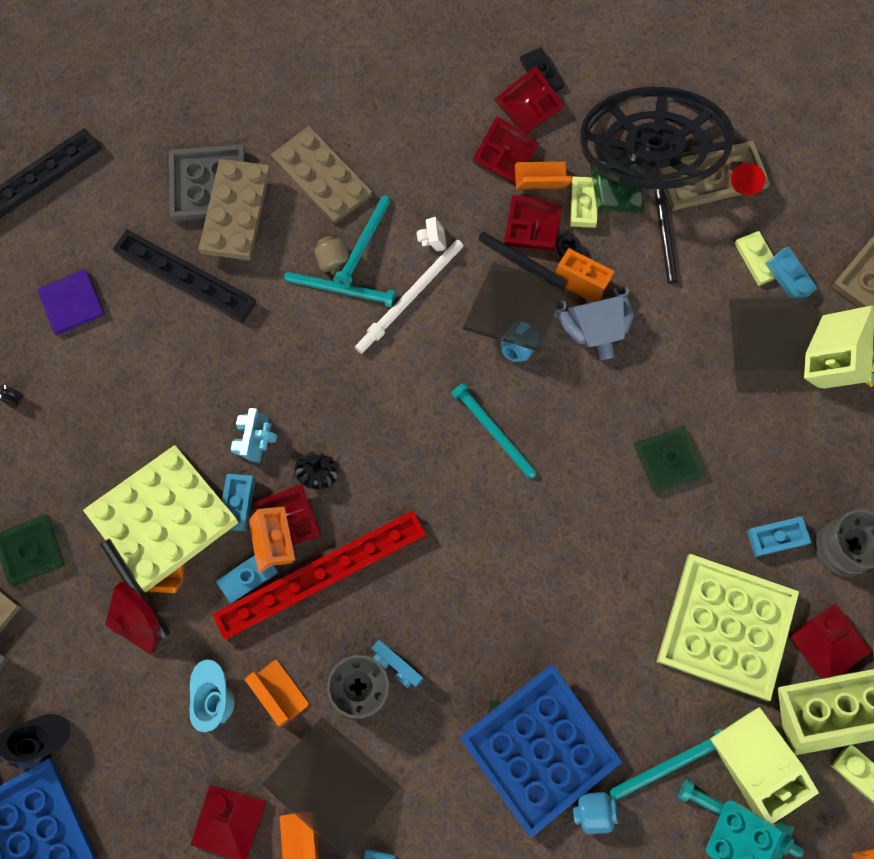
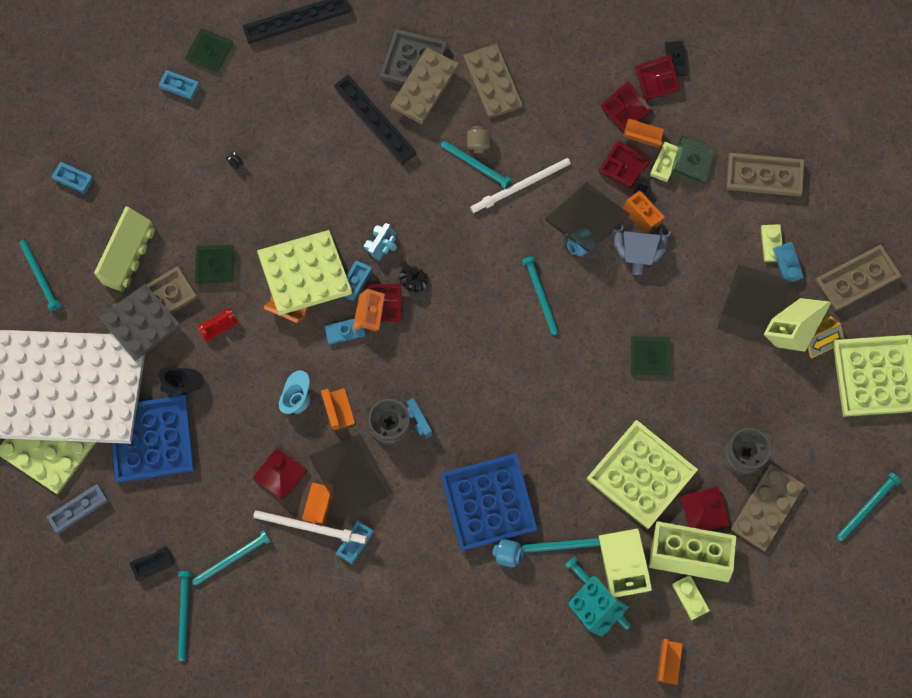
camera: 25 degrees right, 0 degrees up
dark purple tile [37,269,105,335] -> none
black bar [100,538,170,639] -> none
dark red plate [105,581,160,655] -> none
red plate [212,511,426,641] -> none
teal bar [333,195,391,288] -> none
white tile [417,217,447,251] -> none
black bar [478,232,568,289] -> none
black dish [580,87,734,189] -> none
black bar [654,189,678,284] -> none
red piece [730,163,766,196] -> none
dark azure plate [747,516,811,557] -> none
none -> red hinge [197,308,239,342]

